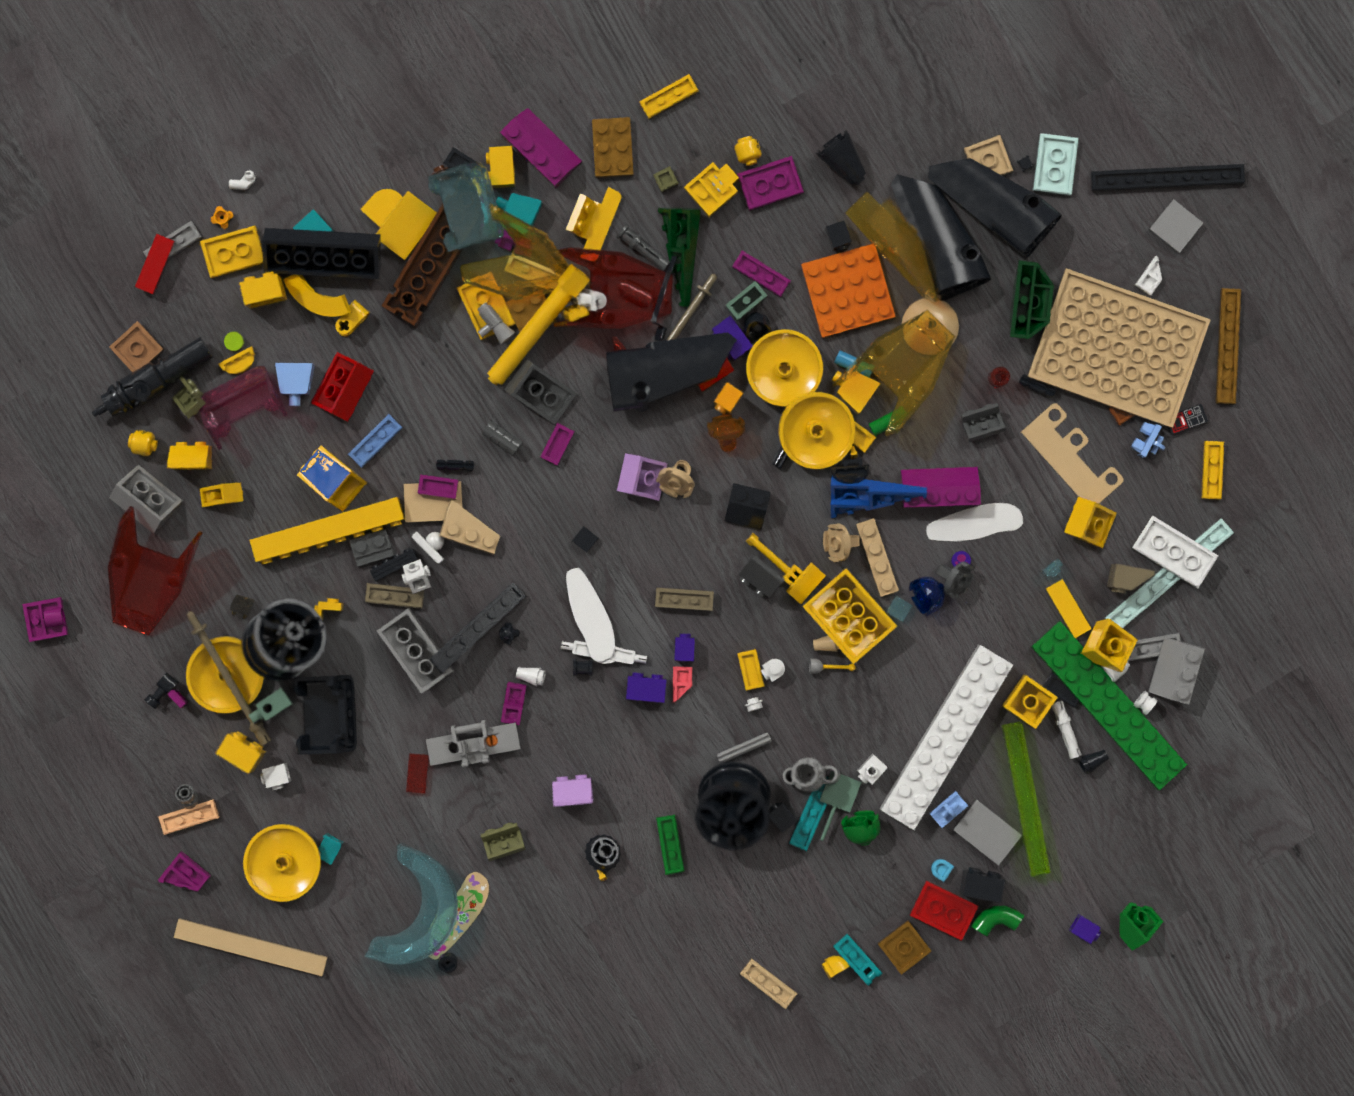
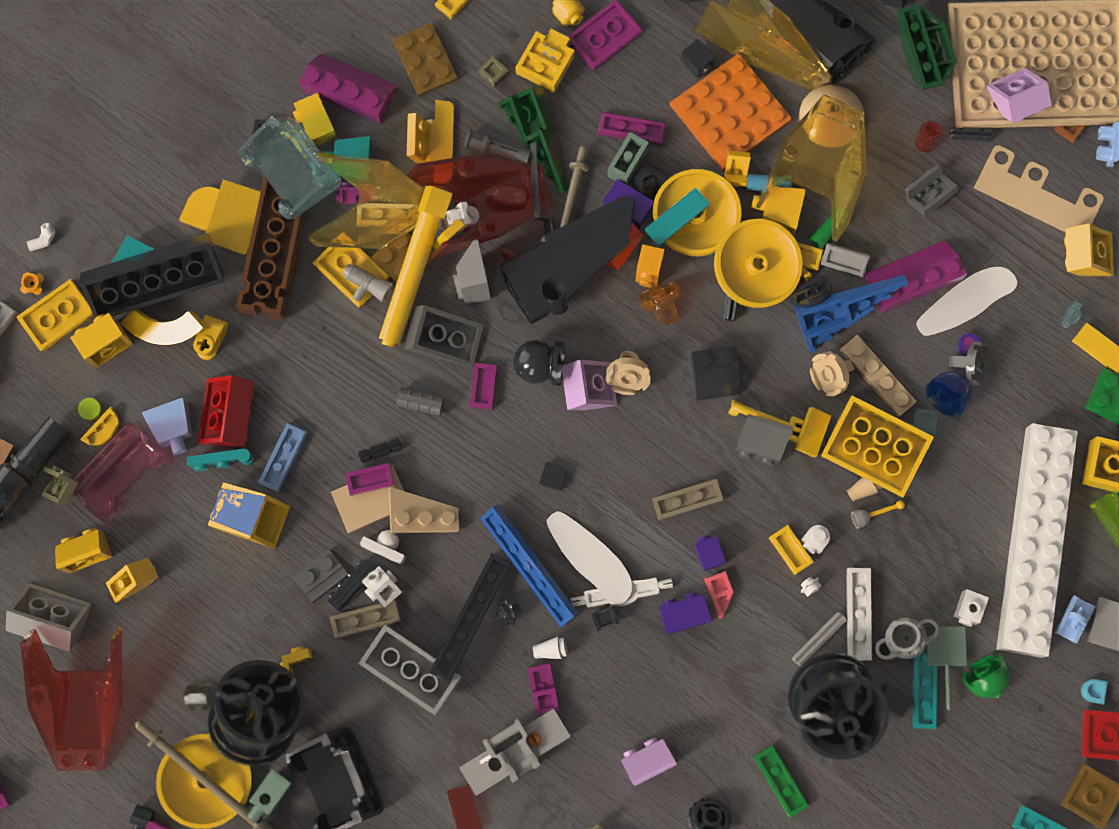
camera: 15 degrees left, 10 degrees down
yellow head [128,430,158,456] -> none
yellow brick [249,497,405,565] -> none
none -> teal plate [187,449,254,472]
none -> light grey slope [453,240,491,305]
none -> blue plate [480,504,579,627]
none -> black tile [513,340,565,386]
none -> teal tile [645,187,710,247]
none -> yellow bracket [724,150,751,187]
none -> light grey tile [820,242,870,277]
none -> white plate [847,568,872,661]
none -> lavender slope [987,68,1052,123]

